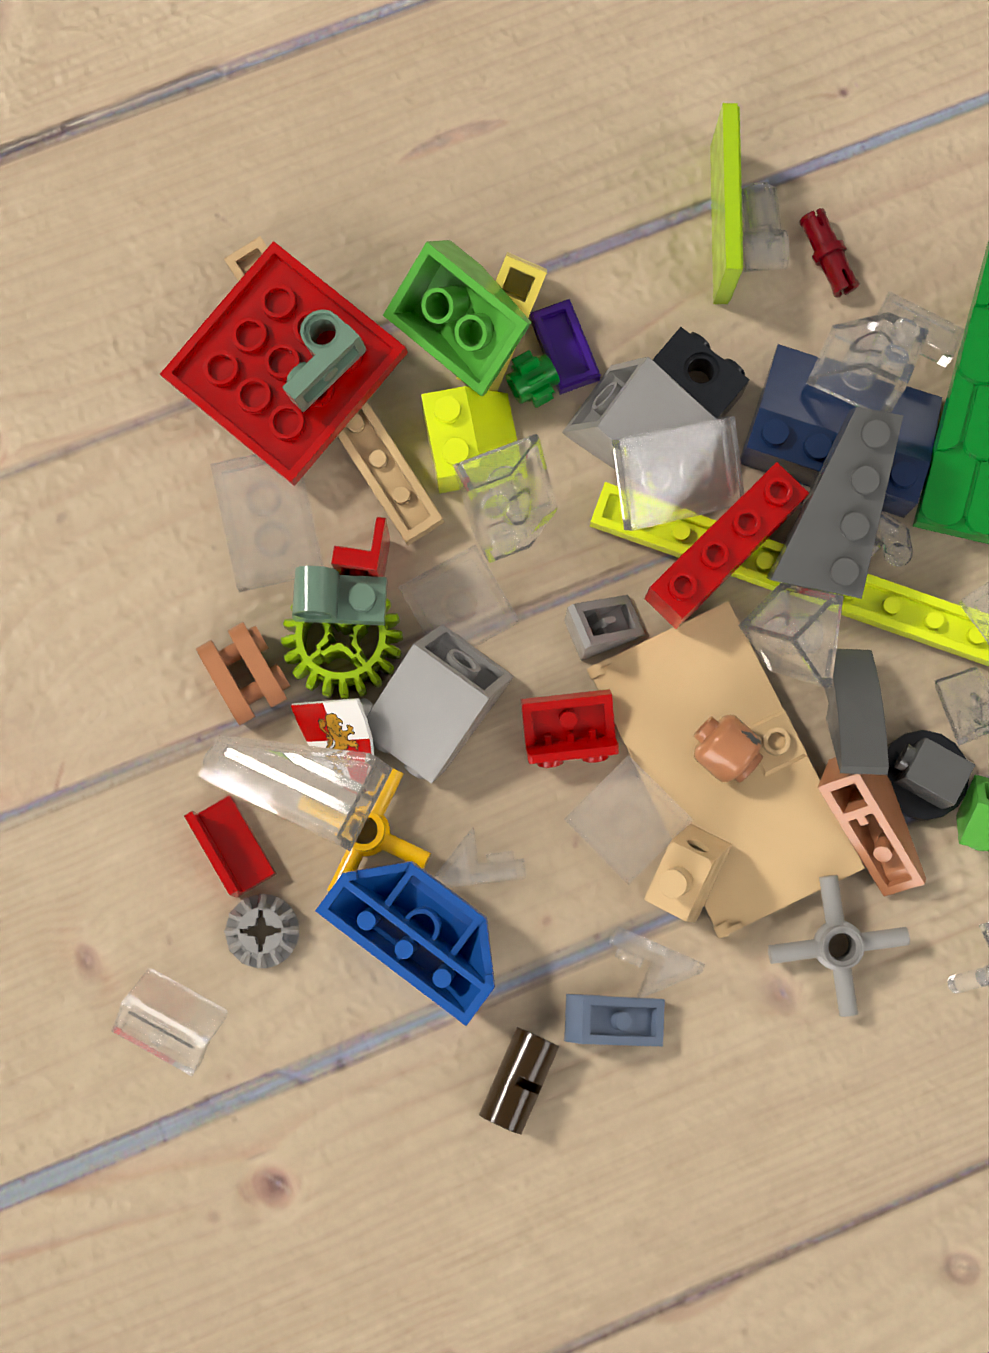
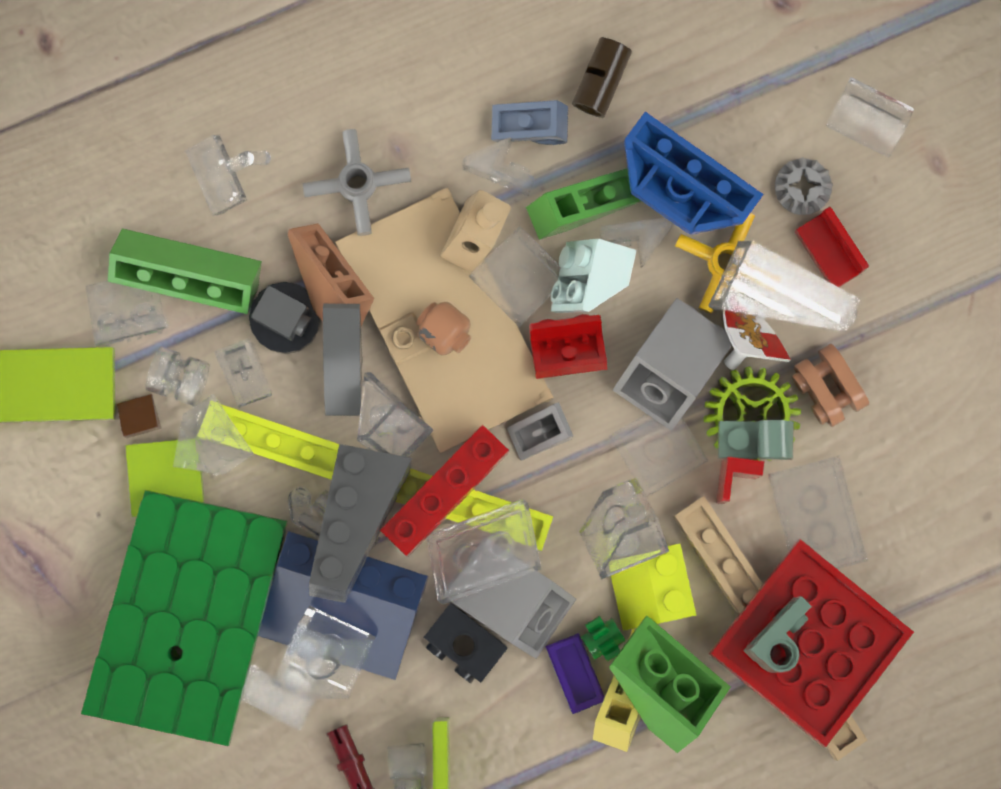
camera: 175 degrees left, 5 degrees up
none -> bright green slope [526,168,642,240]
none -> light aqua slope [551,239,637,313]

